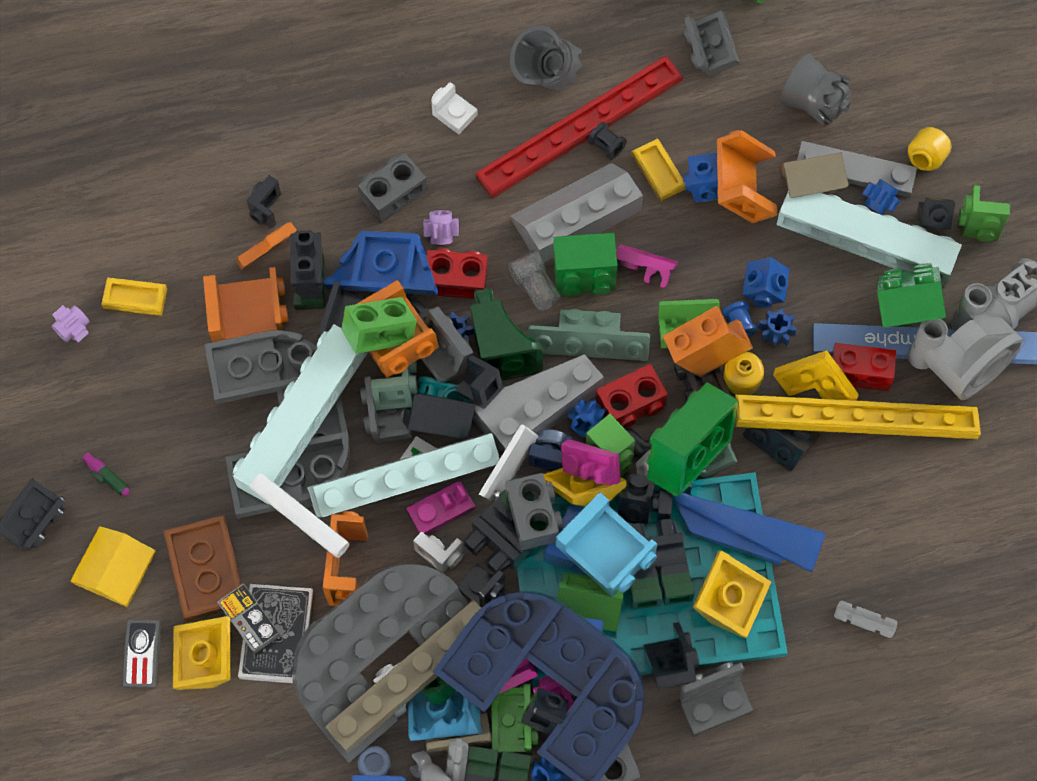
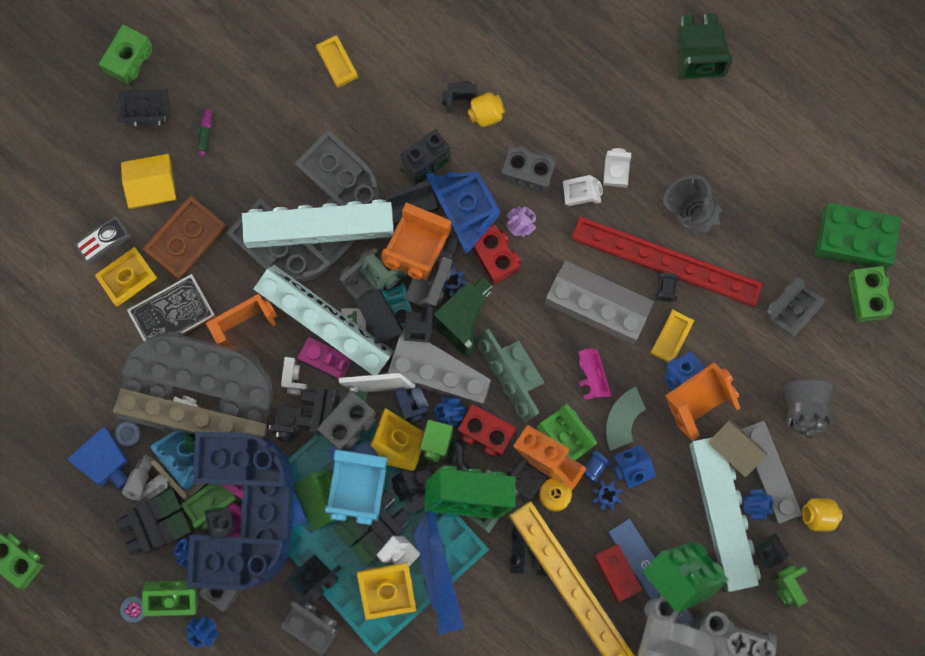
camera: 55 degrees right, 10 degrees up
lavender gear [51,305,90,342] -> none
orange panel [203,267,289,342] -> none
tile [218,583,281,654] -> none
orange tile [235,222,297,270] -> none
white piece [250,473,350,558] -> none
bright green brick [341,297,417,354] -> none
clear piece [507,250,561,312] -> none
green brick [553,233,617,297] -> none
dark pink plate [561,439,620,486] -> none
yellow tile [773,350,859,401] -> none
none -> white bracket [377,536,420,567]
none -> yellow head [468,92,505,127]
none -> white bracket [563,175,603,206]
none -> sand green tile [605,387,646,452]

